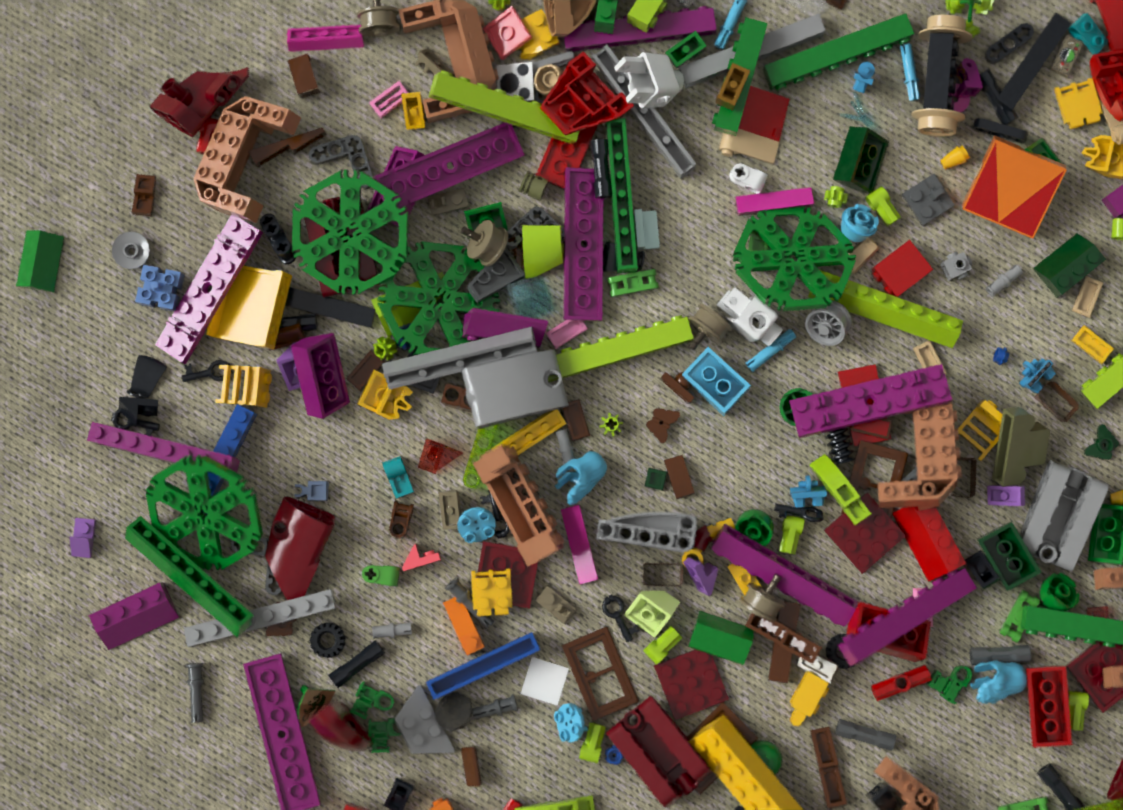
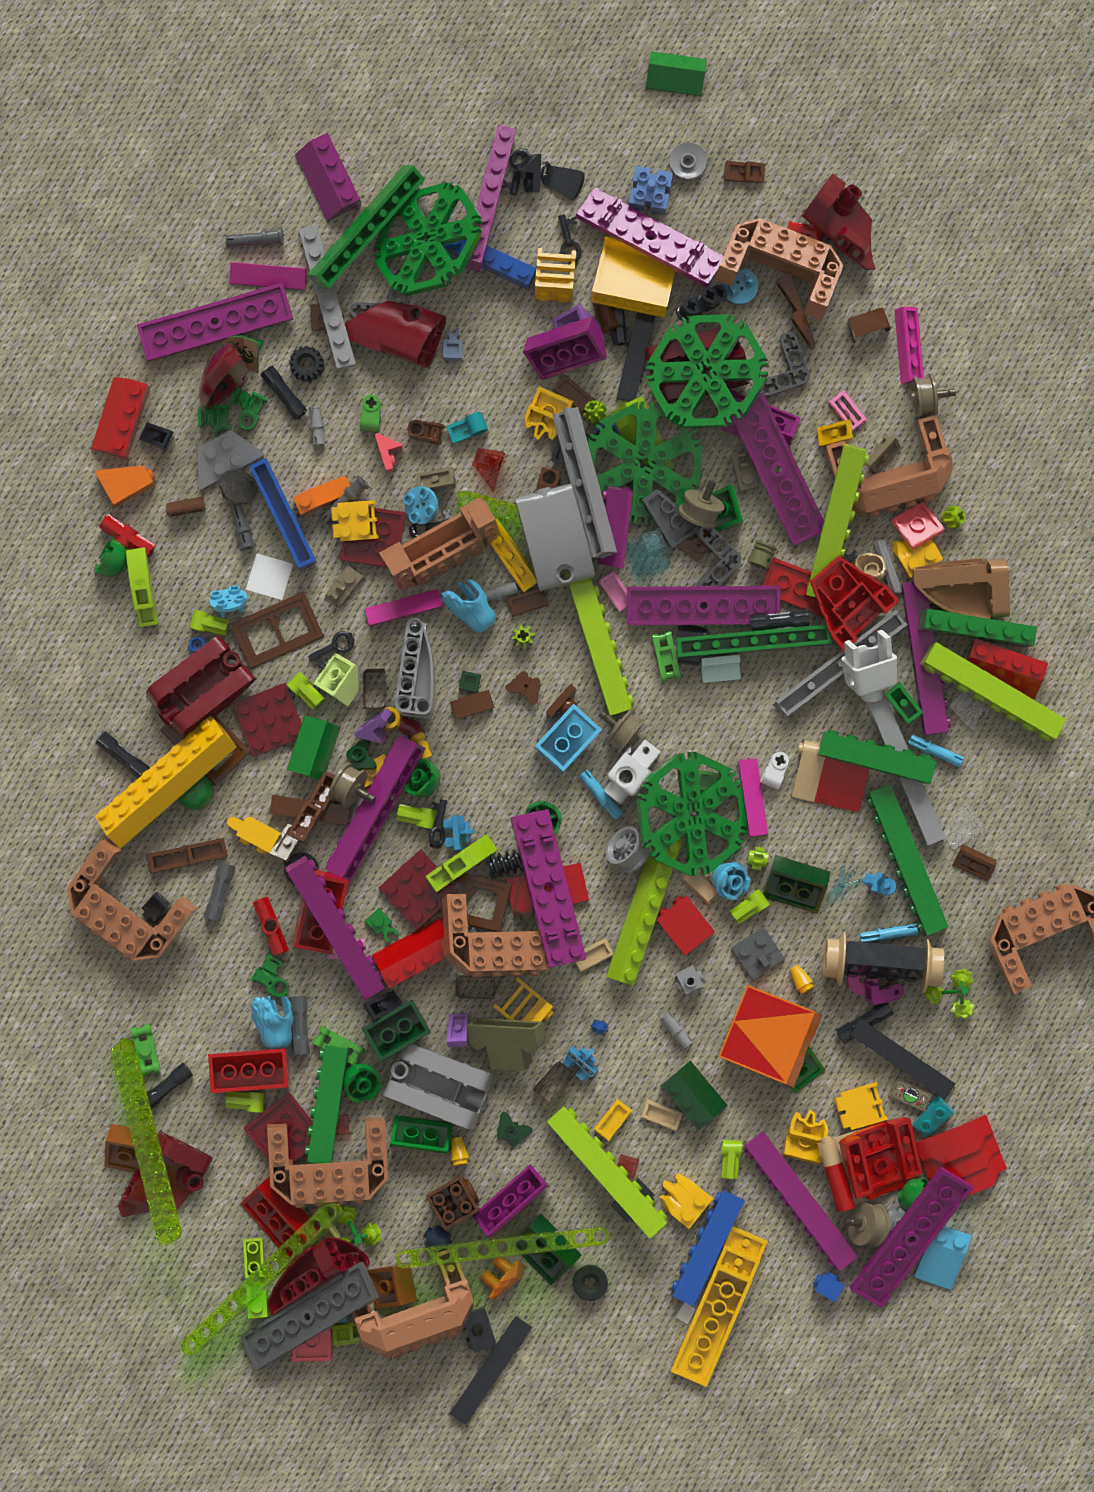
camera: 90 degrees right, 0 degrees up
medium lavender slope [70,518,96,558] -> none
sticker [496,62,534,101] -> none
lime slope [522,225,564,280] -> none
pearl gold brick [715,63,750,111] -> none
black beam [972,118,1028,143] -> none
black beam [985,23,1034,64] -> none
none -> dark pink slope [230,262,307,290]
none -> dark green animal [346,739,377,771]
none -> green plate [365,908,398,942]
none -> medium azure plate [721,268,759,305]

